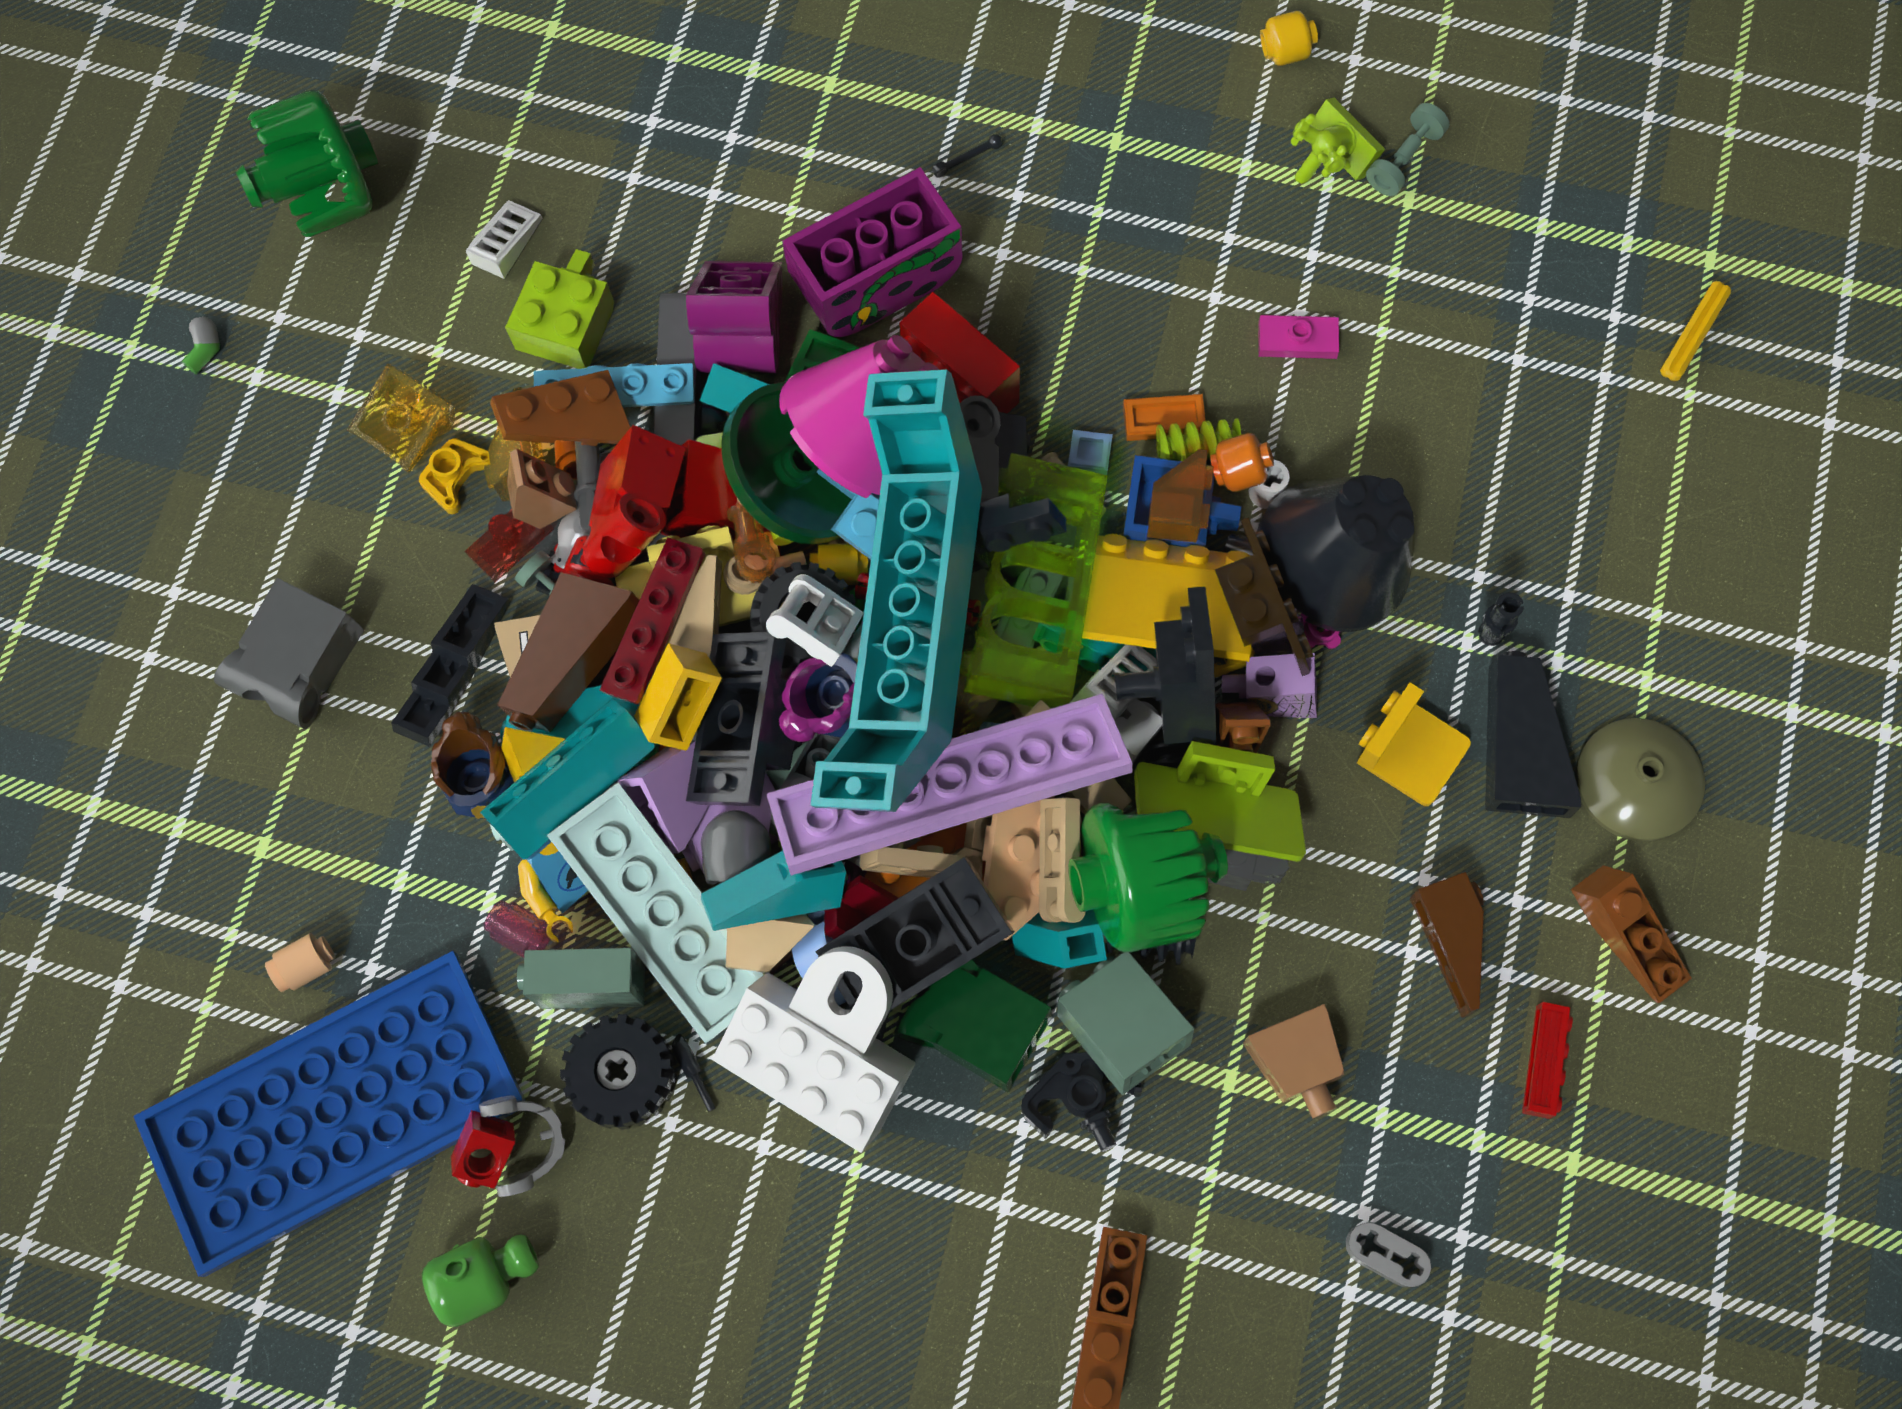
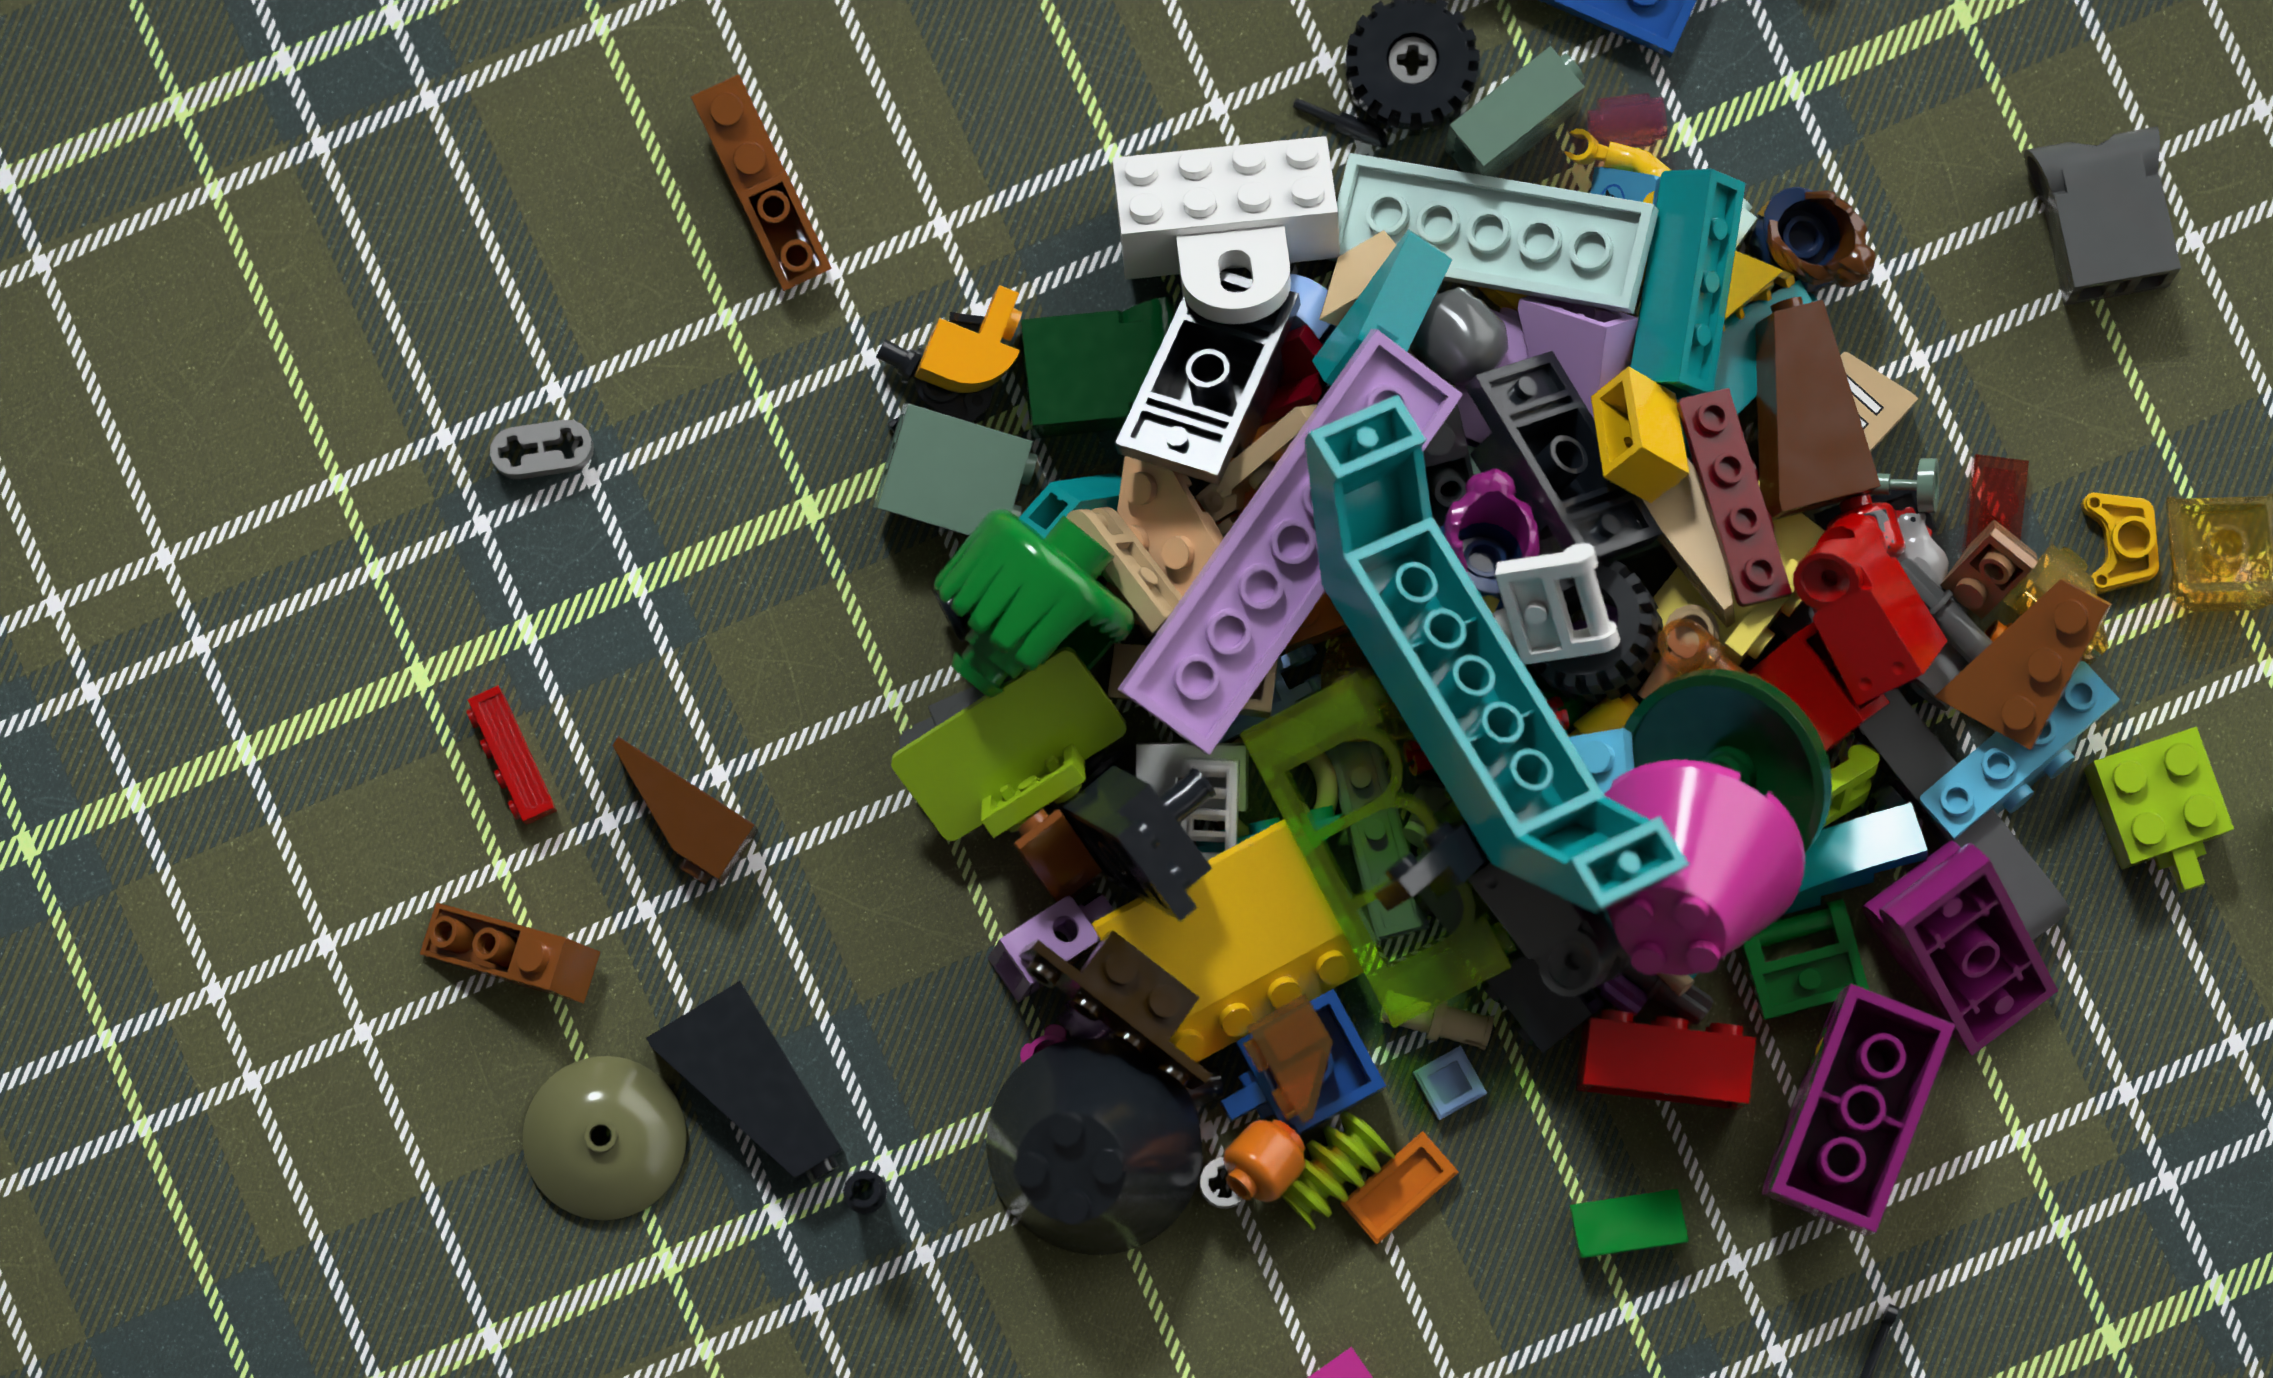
camera: 140 degrees right, 10 degrees up
black slope [391,584,509,747] -> none
medium nougat torso [1243,1004,1344,1119] -> none
yellow bracket [1357,682,1471,806] -> none
none -> light orange brick [914,285,1022,393]
none -> green slope [1569,1189,1689,1259]

